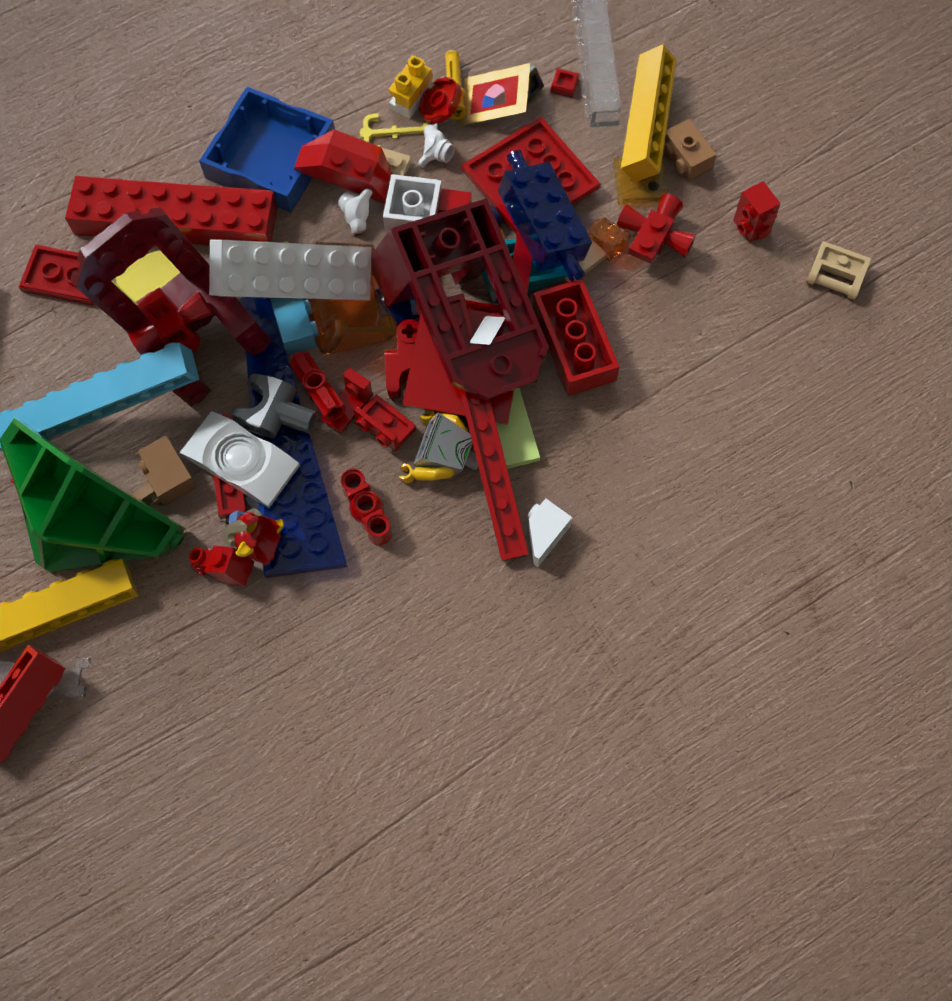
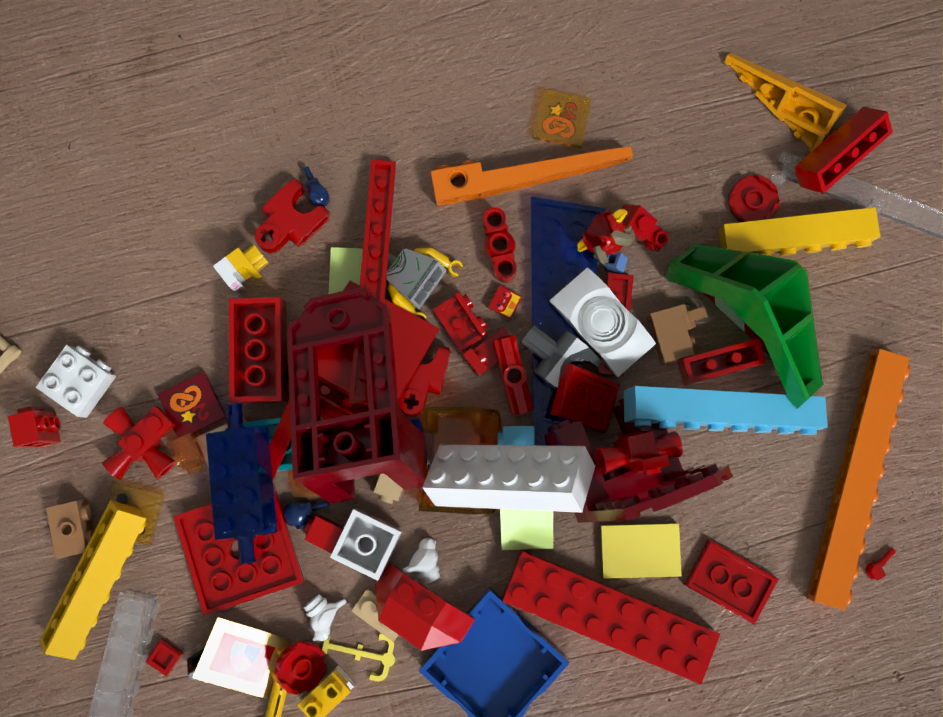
camera: 160 degrees left, 15 degrees up
white sticker [470,316,505,345] -> none
white slope [528,498,572,567] -> none
none -> white brick [36,345,116,418]
none -> dark red tile [157,372,227,440]
none -> yellow hips [213,244,269,296]
none -> red piece [255,179,331,254]
none -> dark blue piece [303,166,330,207]
none -> orange piece [431,147,633,206]
none -> red tile [488,285,522,320]
none -> clear yellow tile [533,89,592,148]
none -> red tile [550,363,620,433]
none -> red brick [677,338,766,386]
none -> light orange wedge [724,53,847,152]
none -> red tile [728,175,780,222]

